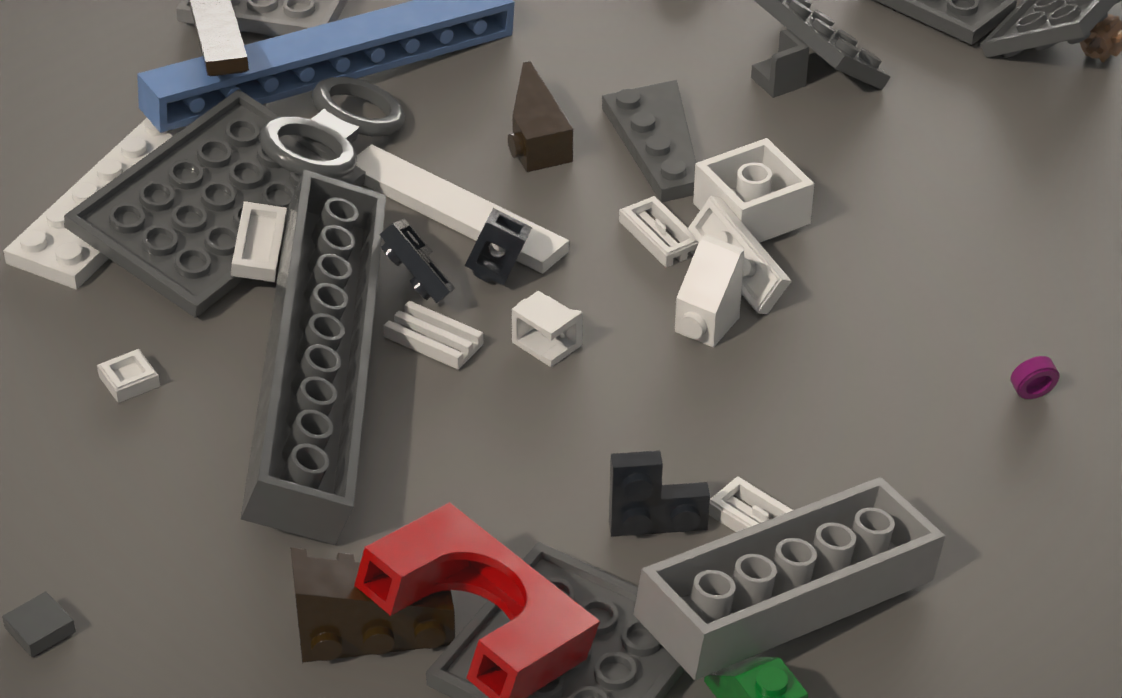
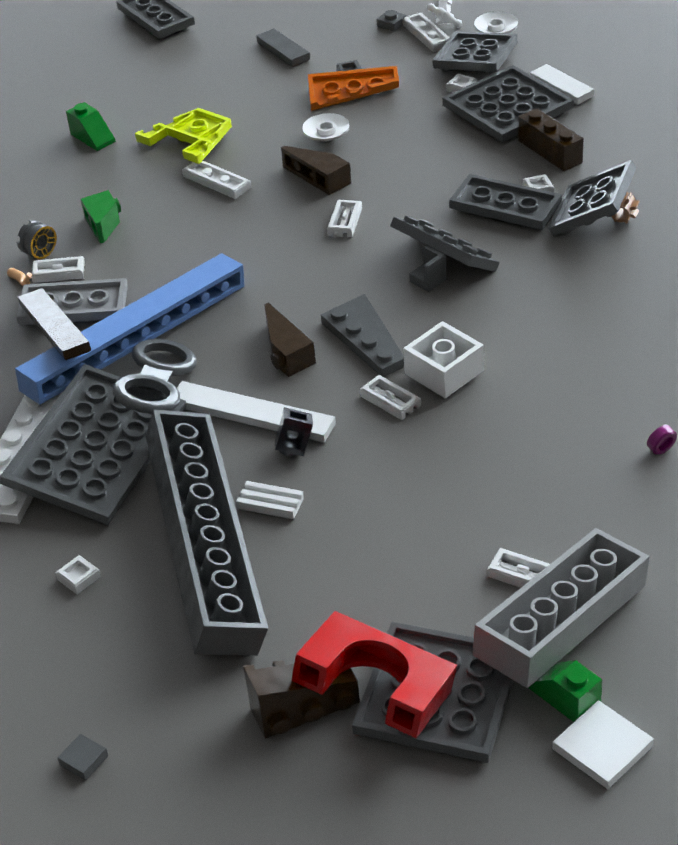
camera: 10 degrees left, 0 degrees up
white tile [231,201,287,282] -> none
black plate [379,219,455,303] -> none
white window [512,291,582,367] -> none
black plate [609,450,710,537] -> none
white slope [675,234,745,348] -> none
white tile [688,195,791,314] -> none

